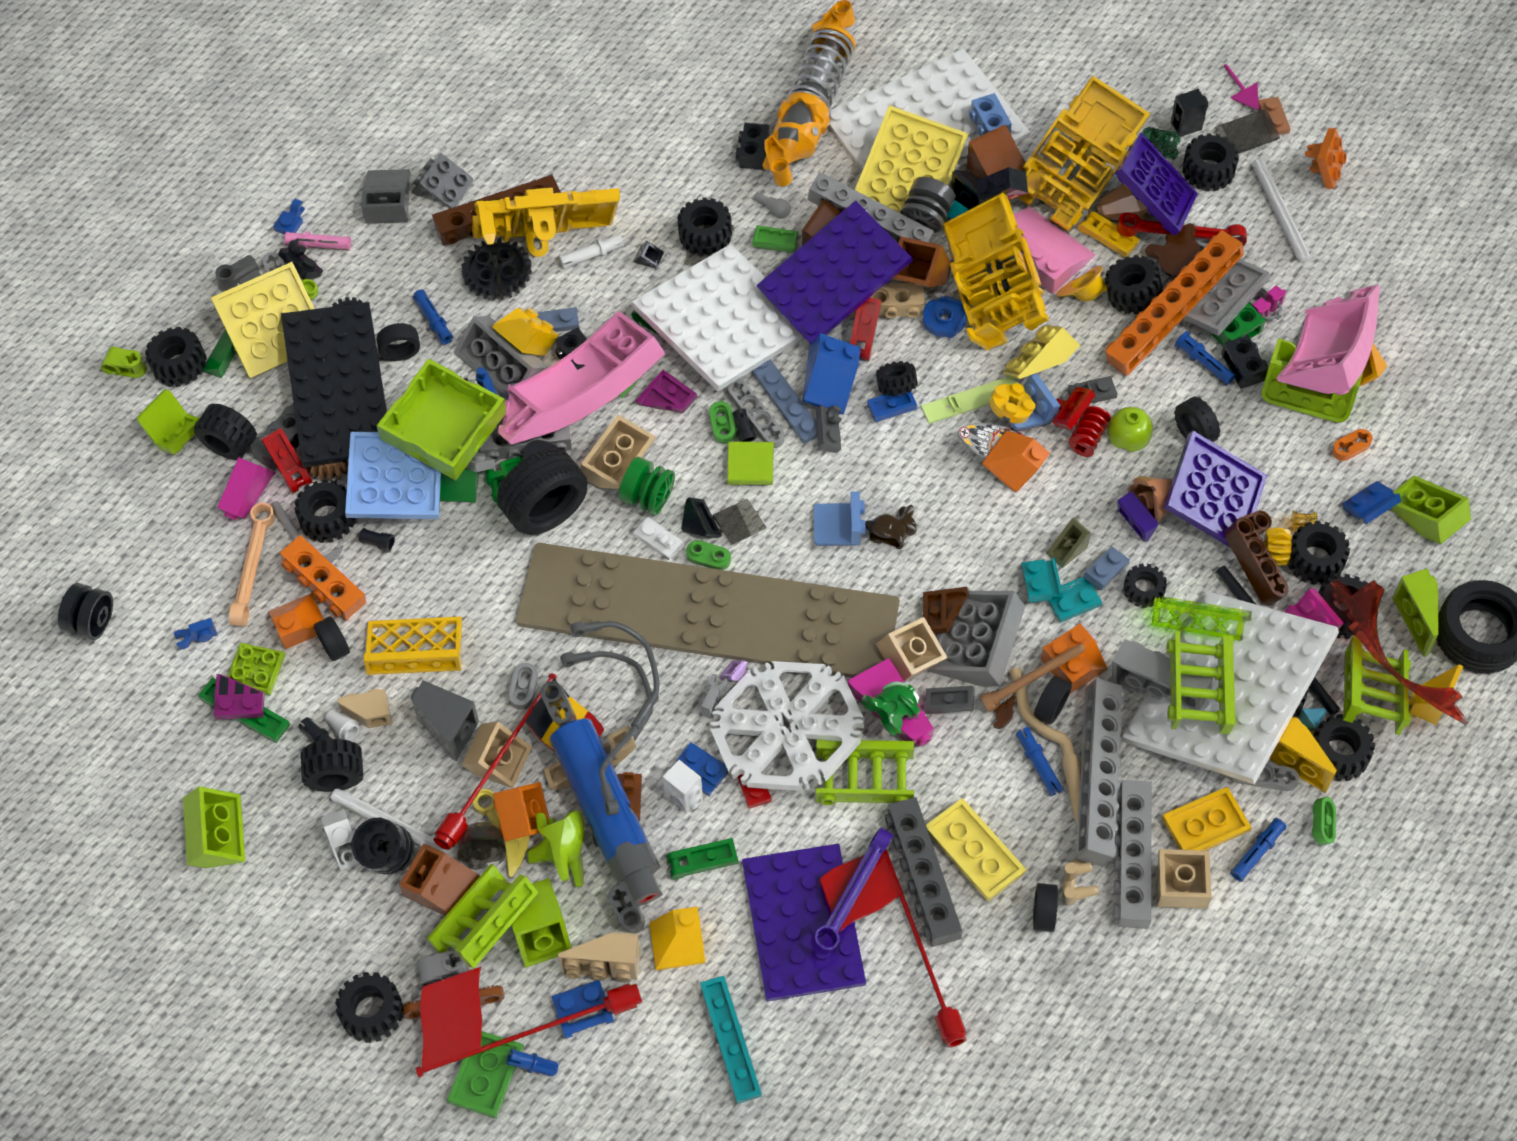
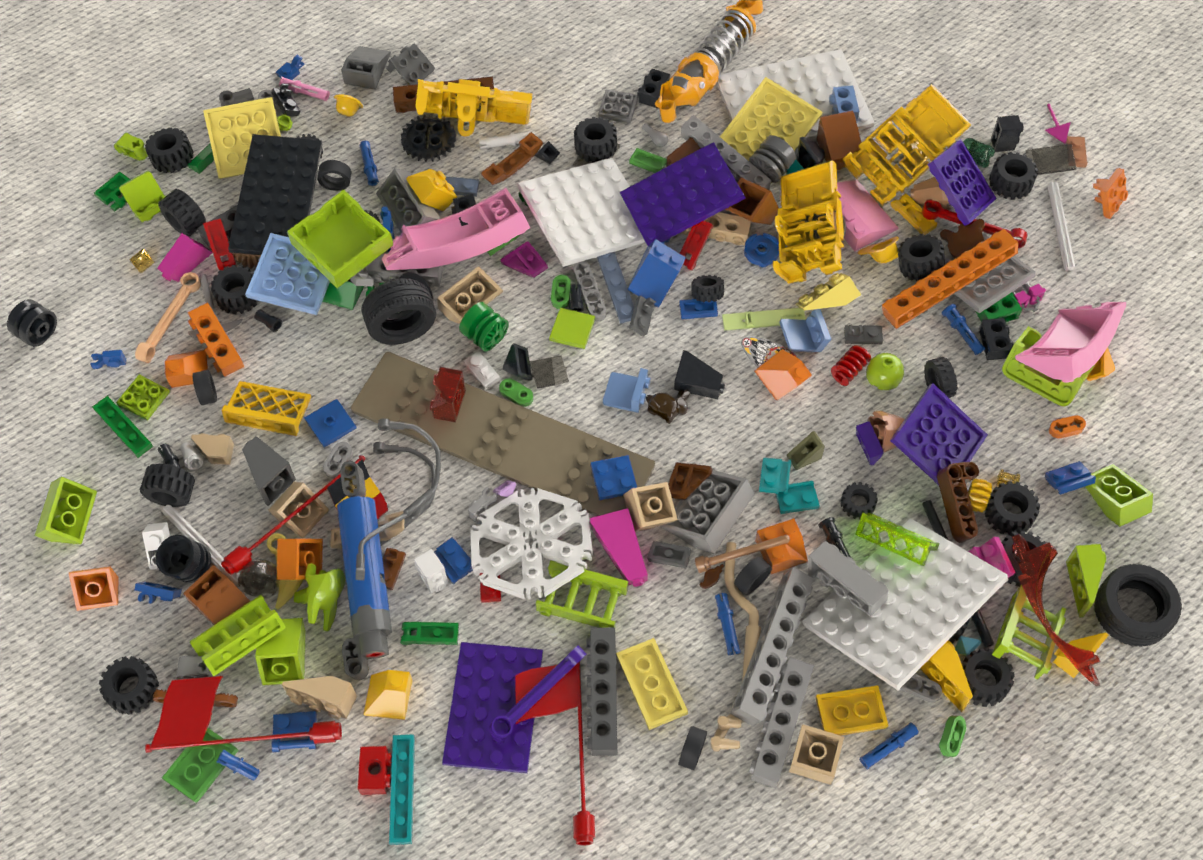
camera: 15 degrees right, 0 degrees up
magenta wing [213,674,265,720] -> none
green helmet [862,681,921,736] -> none
black brick [977,167,1028,202] -> none
yellow plate [989,383,1036,424] -> none
red plate [1052,387,1096,430] -> none
sand blue plate [1083,546,1130,591] -> none
lime fence [1166,631,1236,735] -> none
none -> orange slope [68,566,119,611]
none -> green plate [94,171,131,212]
none -> clear yellow slope [129,248,155,273]
none -> blue plate [134,581,182,604]
none -> blue plate [304,399,357,447]
none -> yellow hat [333,94,363,117]
none -> red brick [358,746,392,795]
none -> clear red slope [430,367,466,423]
none -> dark orange slope [481,132,543,185]
none -> blue plate [590,455,637,500]
none -> light grey tile [598,90,638,123]
none -> black slope [674,350,725,400]
none -> black pin [818,517,851,558]

